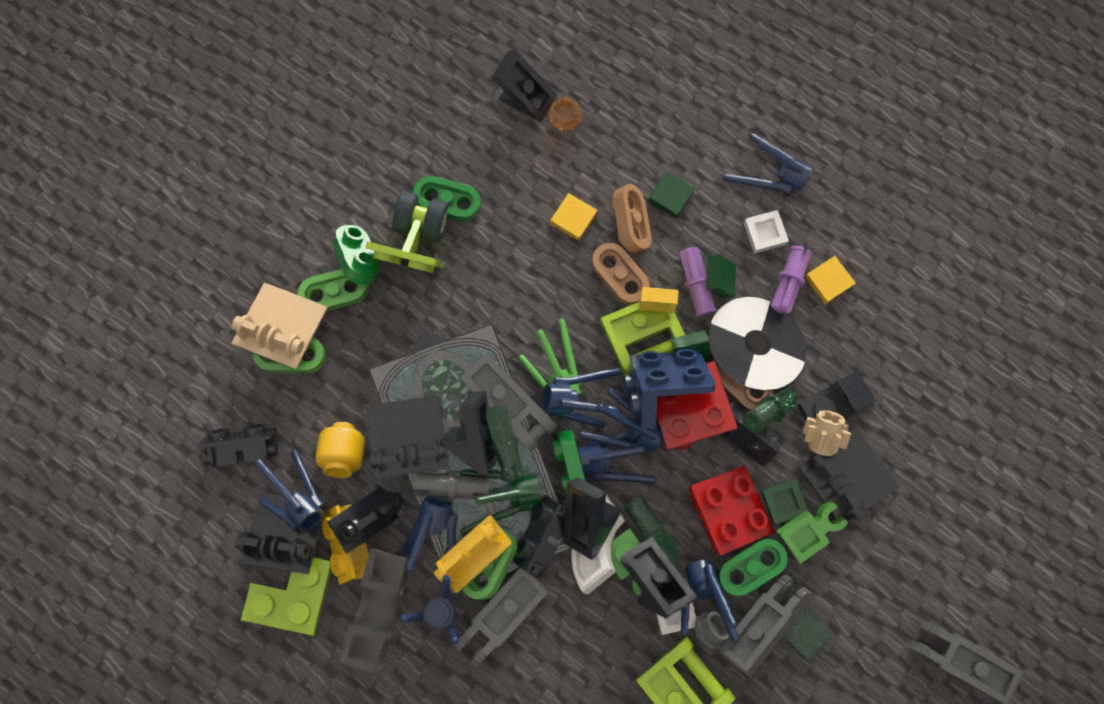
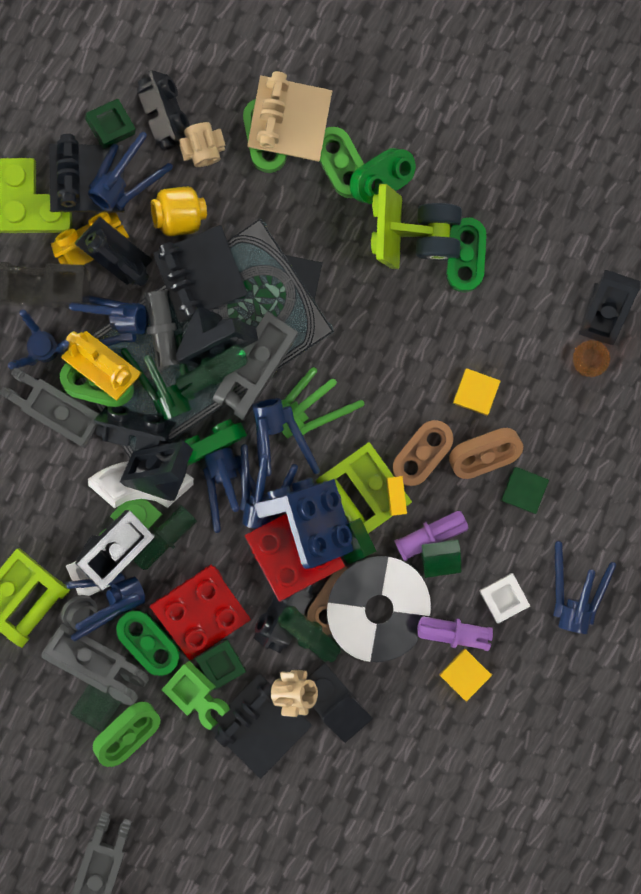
camera: 80 degrees right, 10 degrees up
none -> dark green tile [85,99,136,149]
none -> bright green plate [93,702,160,767]
none -> tan gear [179,122,226,167]

